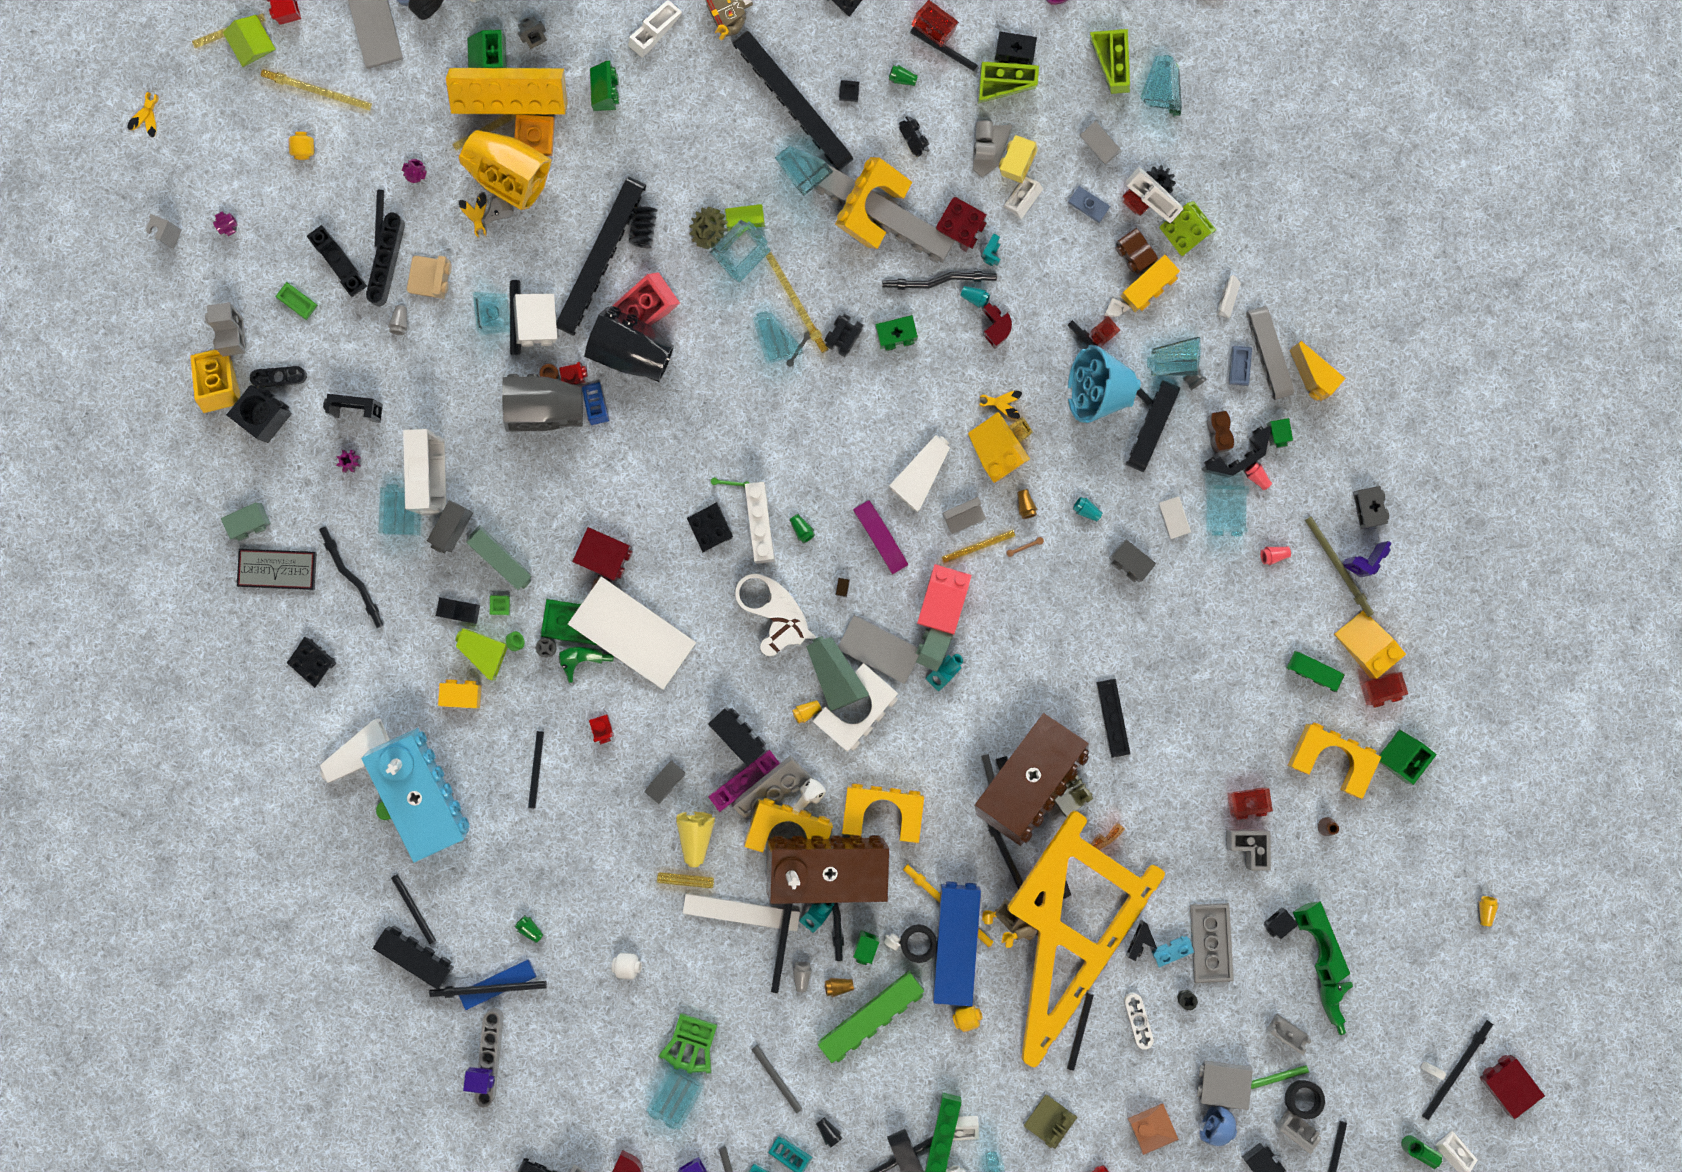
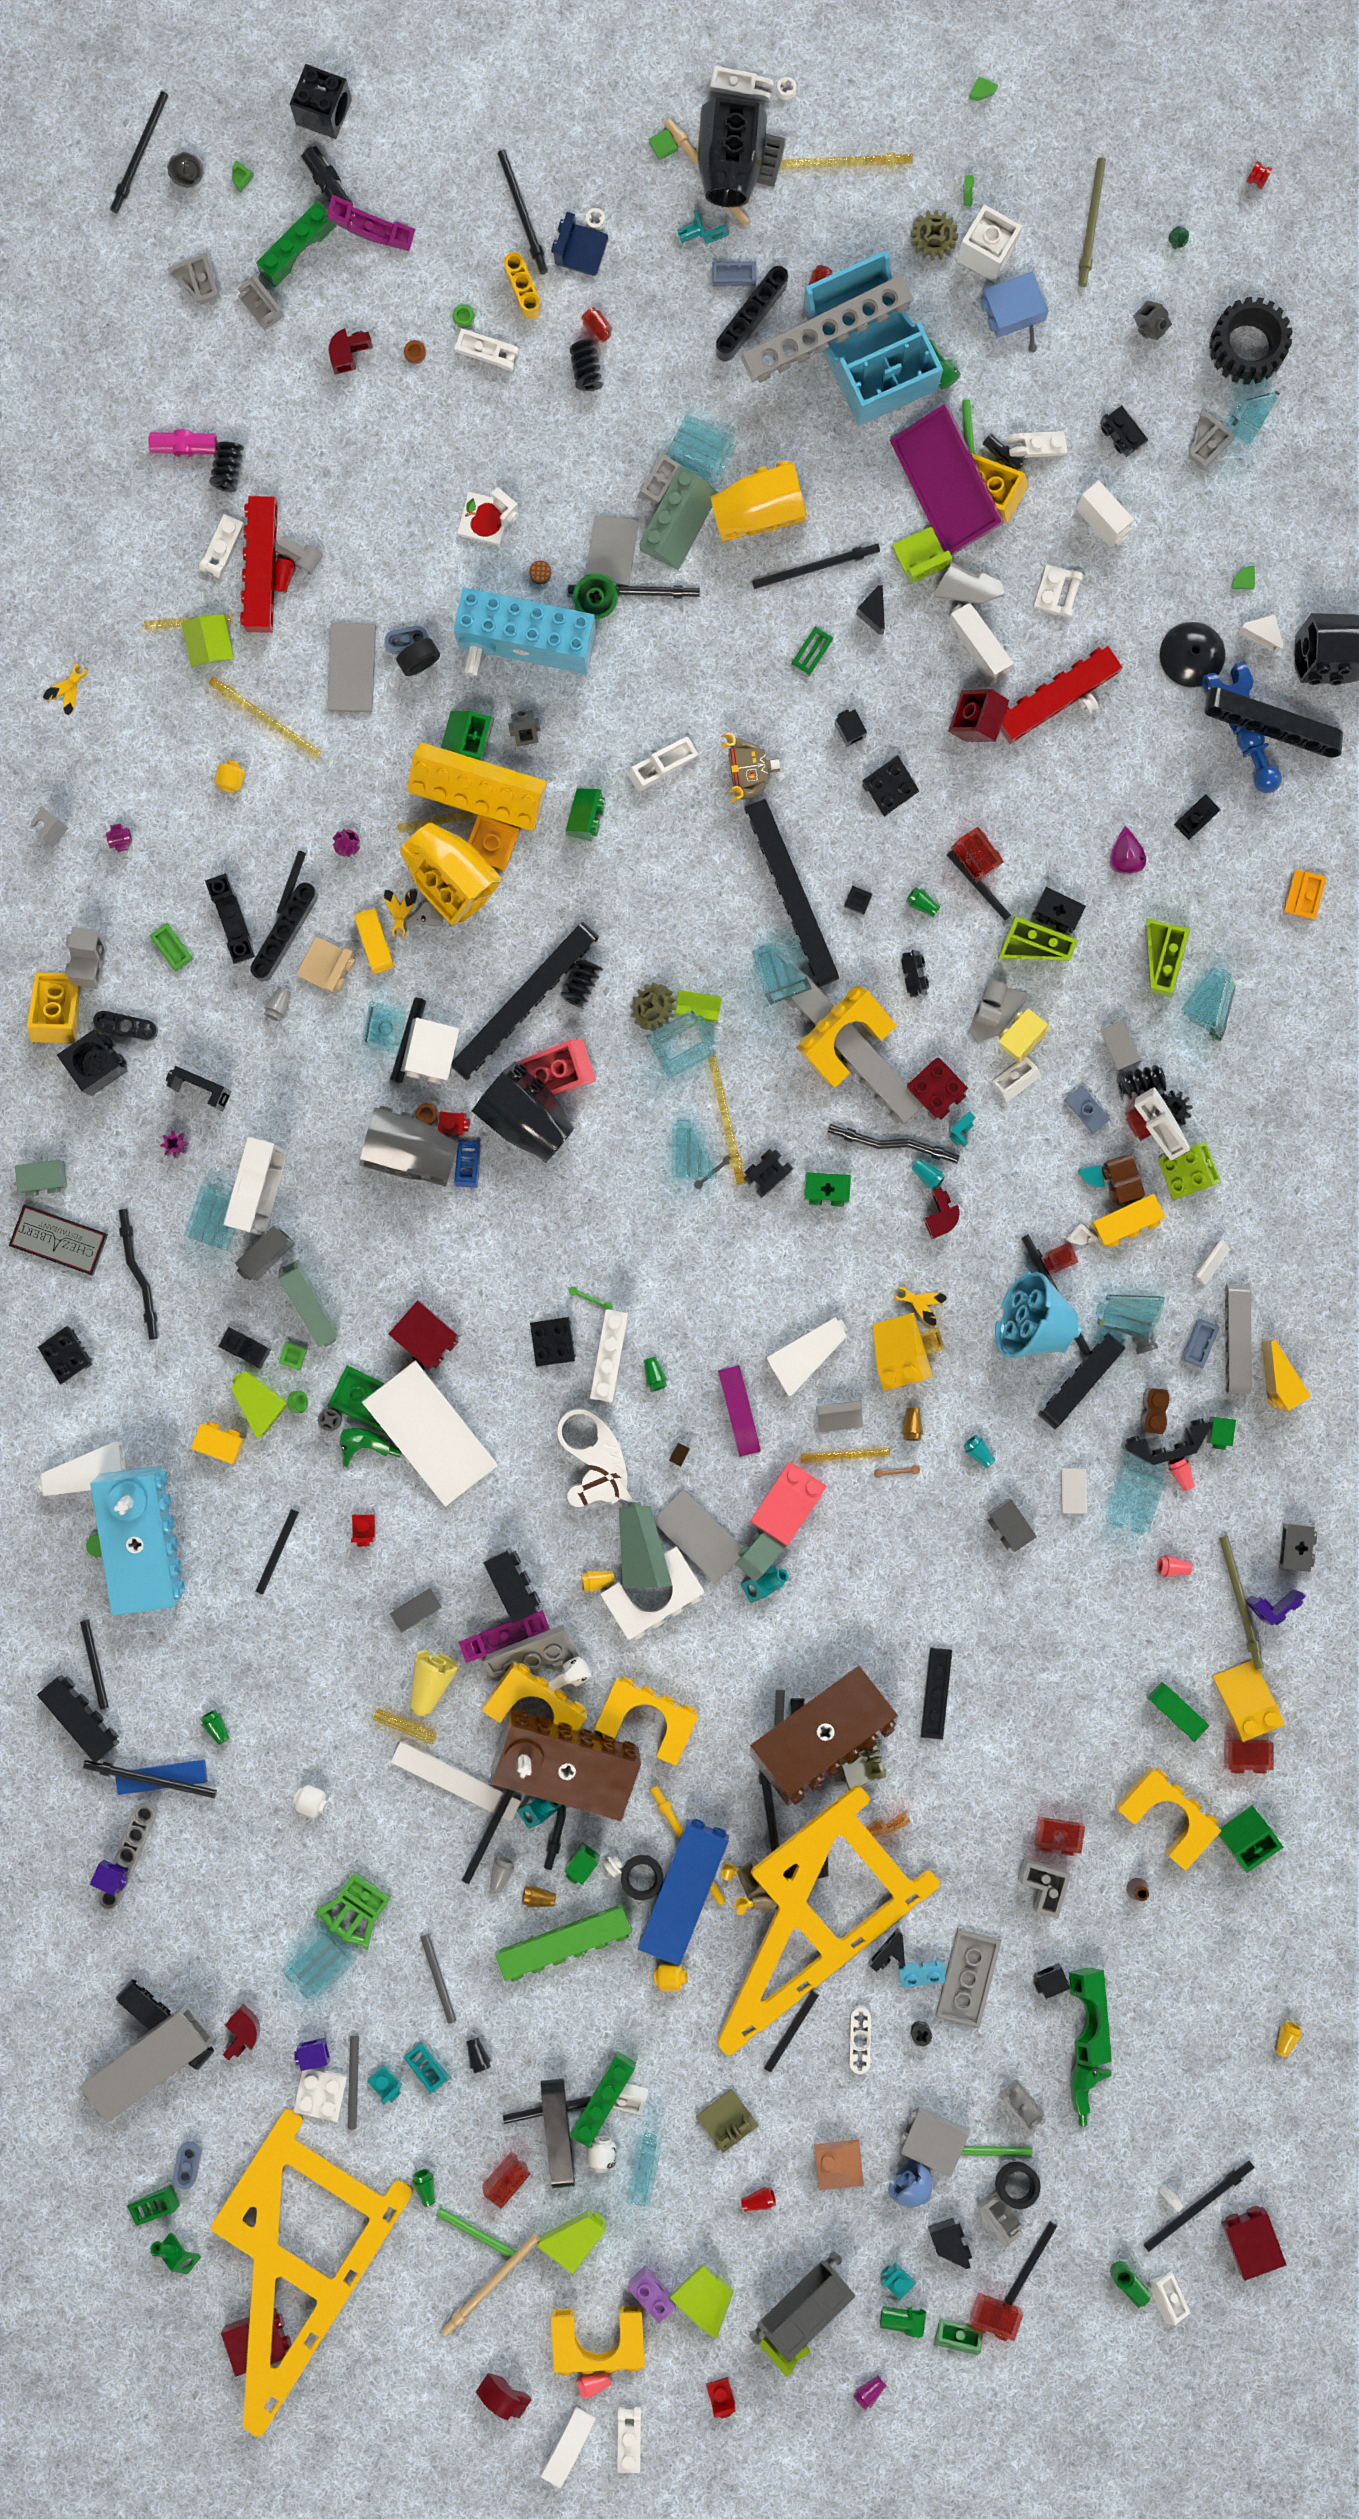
camera: 20 degrees right, 0 degrees up
none -> yellow beam [354,907,395,974]
none -> teal tile [1078,1165,1105,1188]
none -> black piece [1117,1065,1167,1100]

